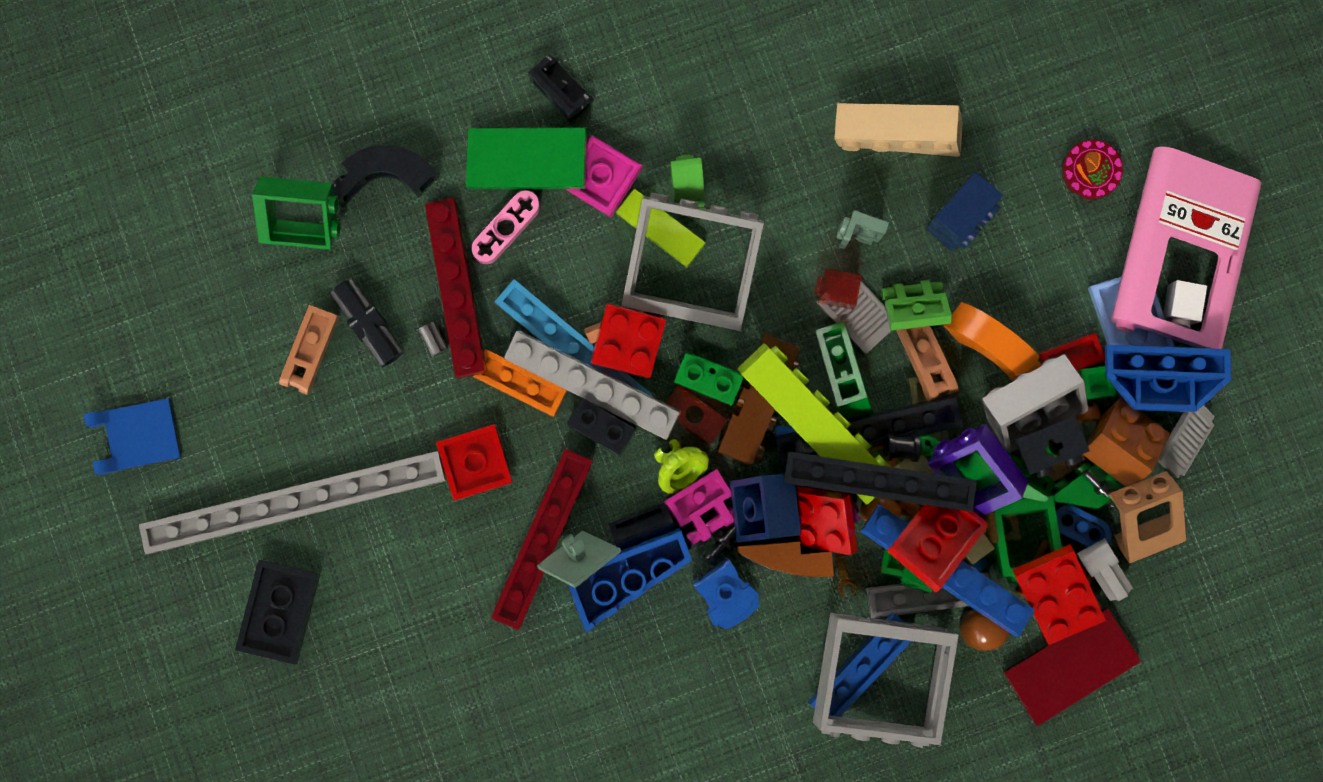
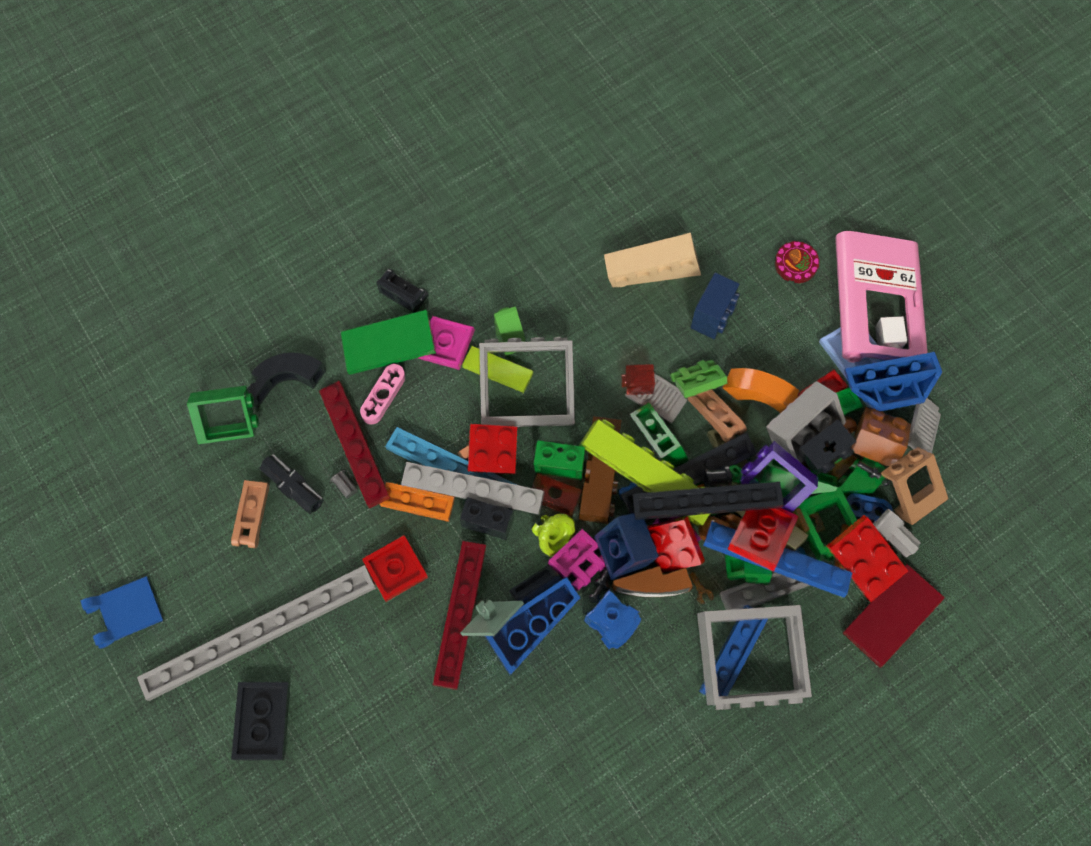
camera: 10 degrees left, 15 degrees down
sand green bracket [836,210,889,249] -> none
dark orange hair [959,608,1010,651] -> none

